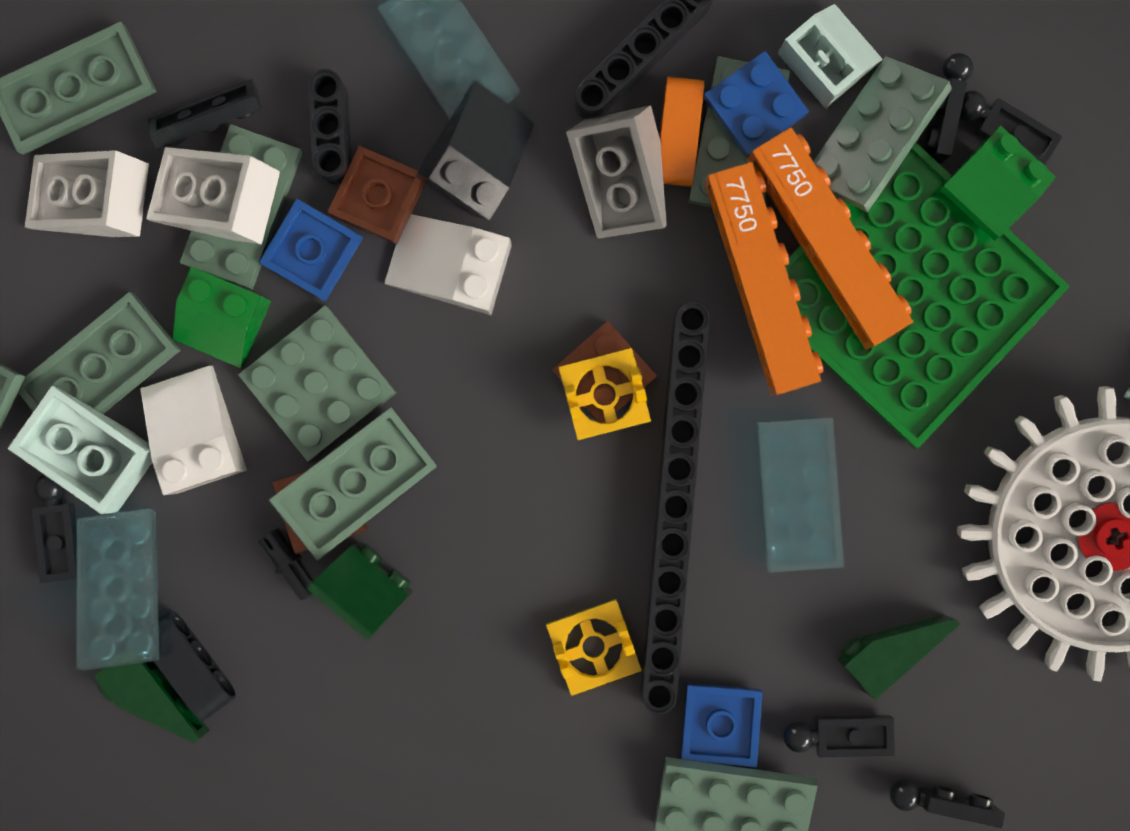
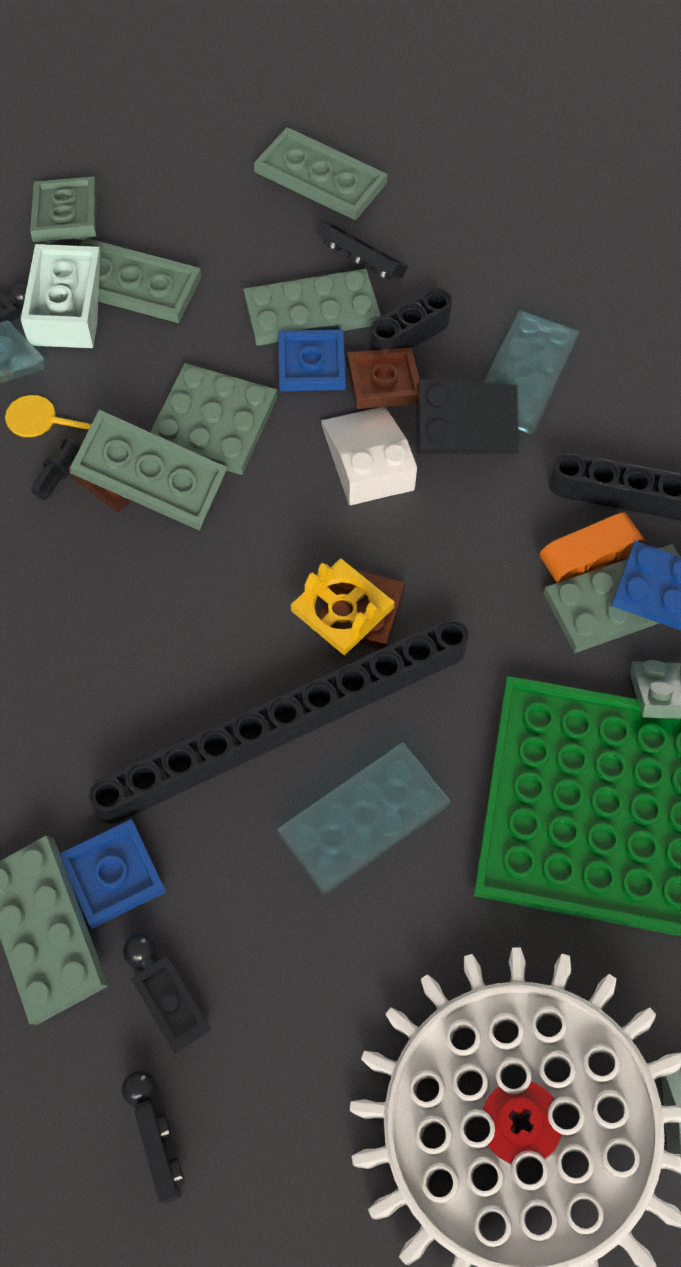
camera: 60 degrees right, 25 degrees down
white slope [25,150,149,237] -> none
white slope [140,365,247,495] -> none
white slope [146,147,280,244] -> none
green slope [173,266,271,369] -> none
dark green slope [306,543,413,641] -> none
yellow piece [546,599,642,696] -> none
light grey slope [566,105,667,239] -> none
orange brick [704,162,823,396] -> none
orange brick [747,127,913,349] -> none
dark green slope [837,614,960,700] -> none
none -> yellow piece [5,395,92,437]

